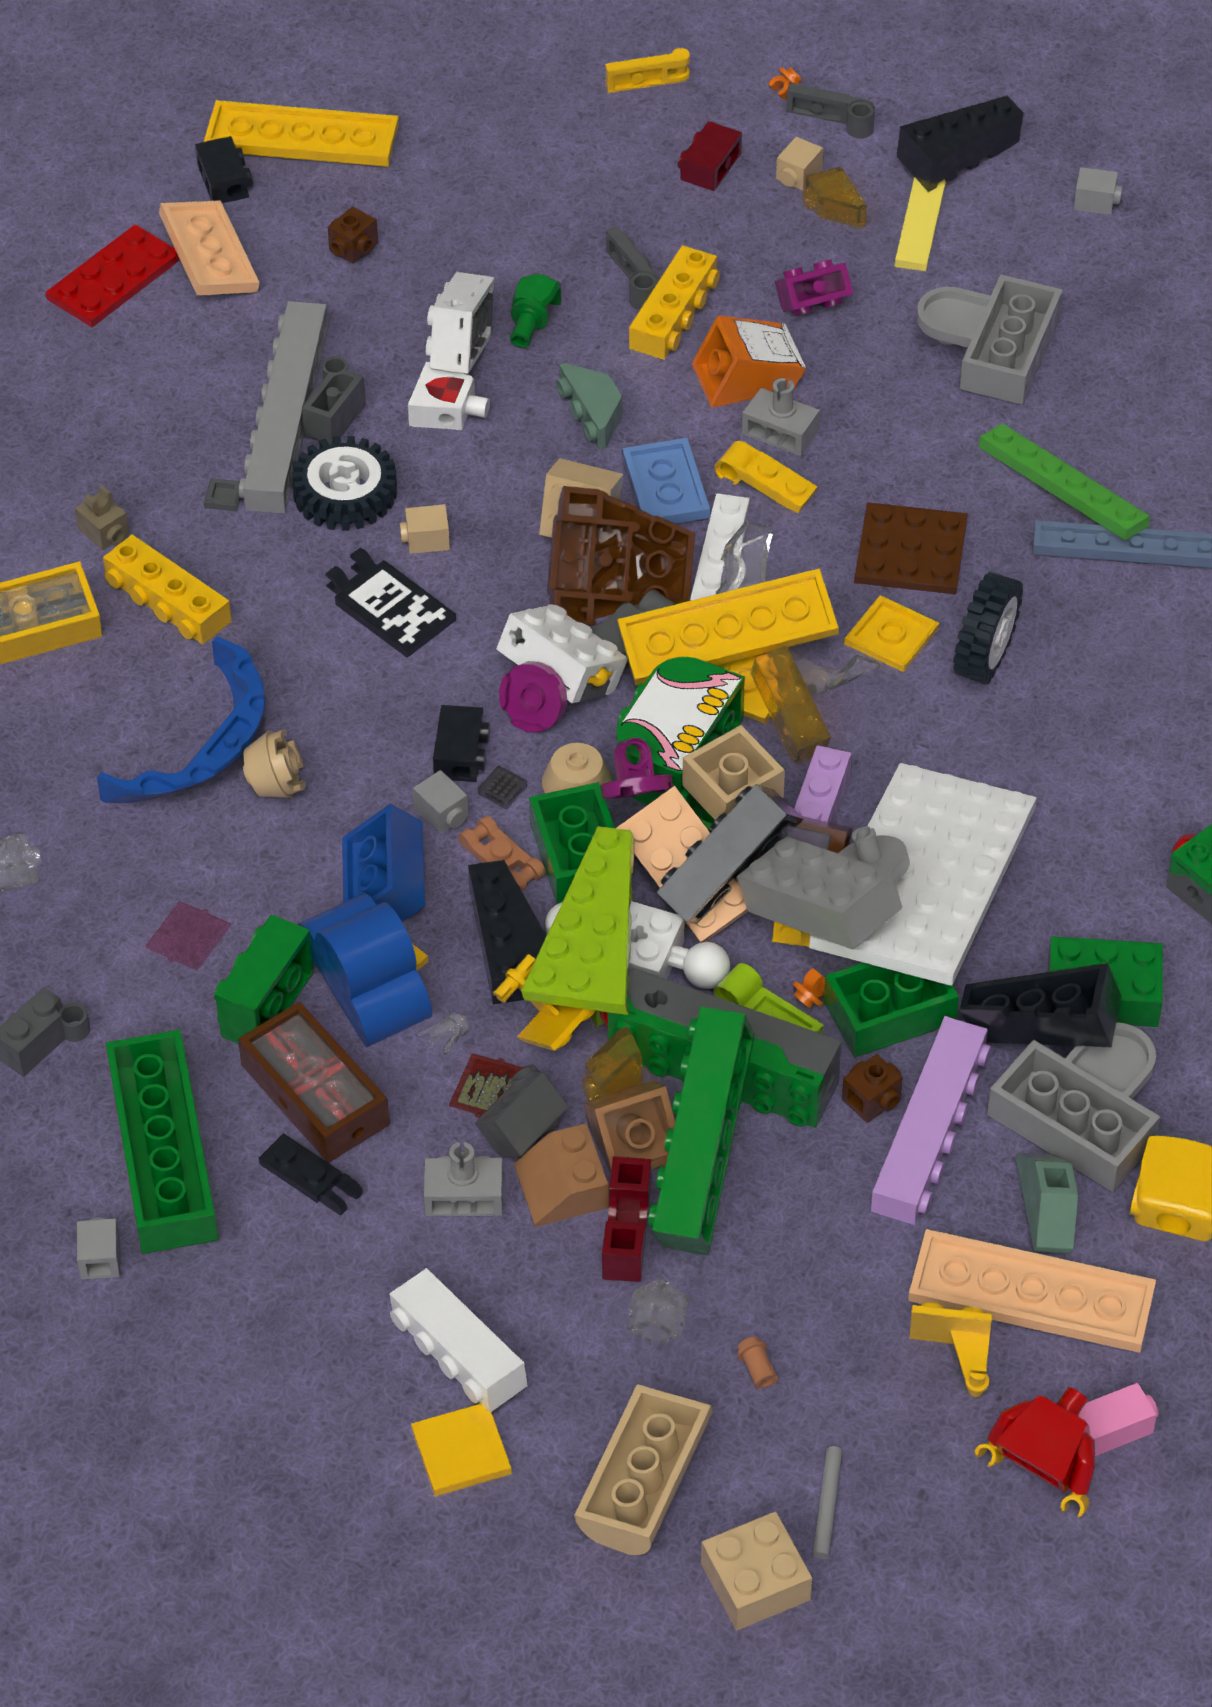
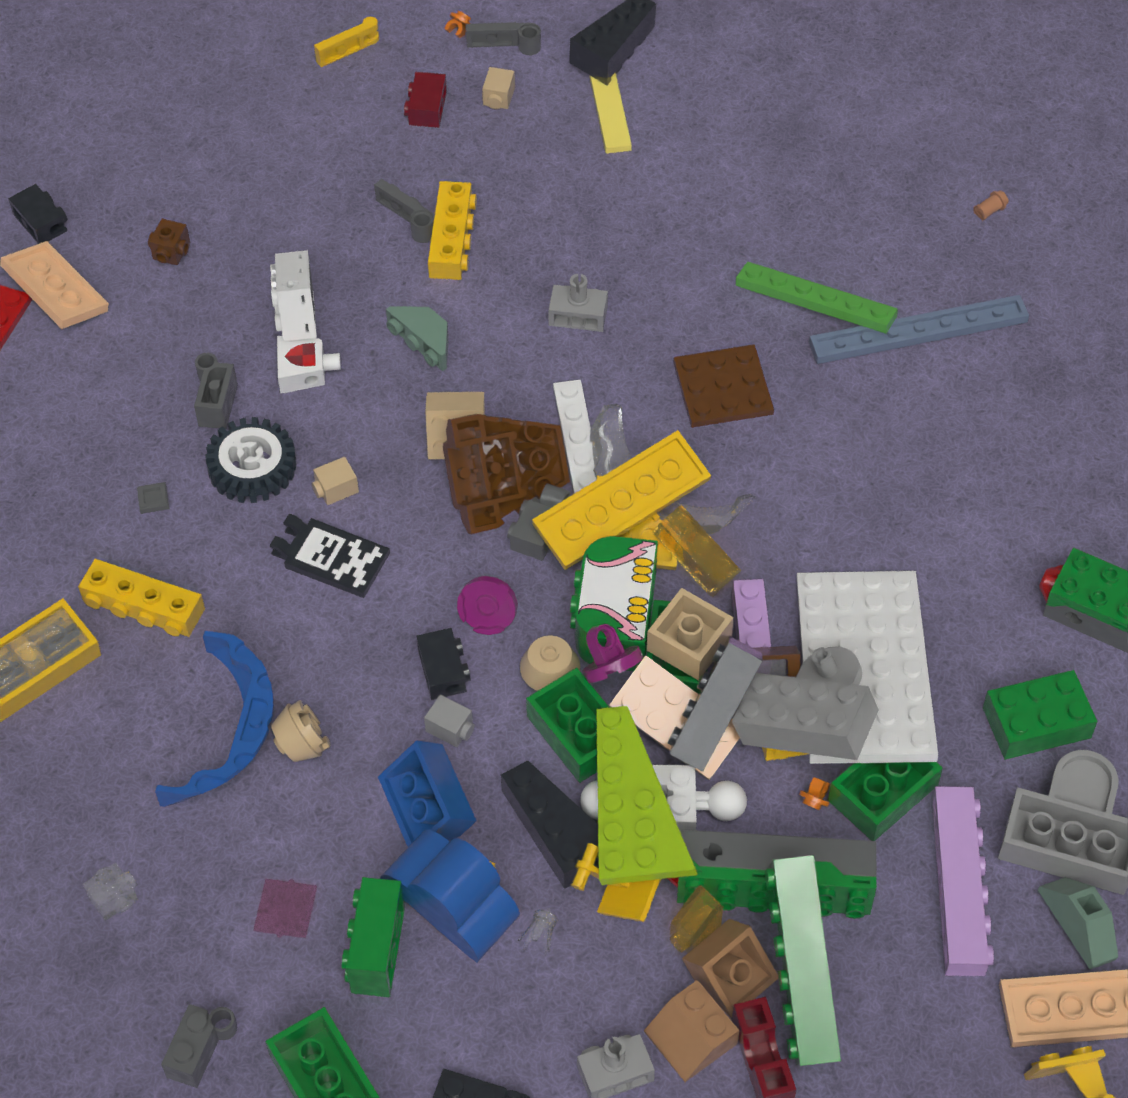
camera: 20 degrees left, 5 degrees up
dark tan brick [74,485,129,550] -> none
yellow plate [204,100,399,167] -> none
brick [238,1001,390,1163] -> none
light grey brick [239,301,328,513] -> none
piece [449,1053,524,1118] -> none
nougat plate [458,815,546,891] -> none
dark grey hinge [475,1064,569,1158] -> none
clear smoke tile [478,765,527,810] -> none
white piece [496,604,628,703] -> none
green piece [510,274,562,348] -> none
medium blue plate [622,438,710,524] -> none
orange slope [691,315,806,408] -> none
lime plate [713,963,824,1034] -> none
yellow plate [714,441,818,513] -> none
magenta brick [775,259,853,316] -> none
clear yellow slope [802,166,867,229] -> none
reddish brown brick [842,1054,903,1123] -> none
yellow tile [844,595,939,672] -> none
light grey brick [917,274,1063,405] -> none
black wheel [953,571,1023,684] -> none
black wedge [960,963,1122,1047] -> none
light grey brick [1074,167,1122,215] -> none

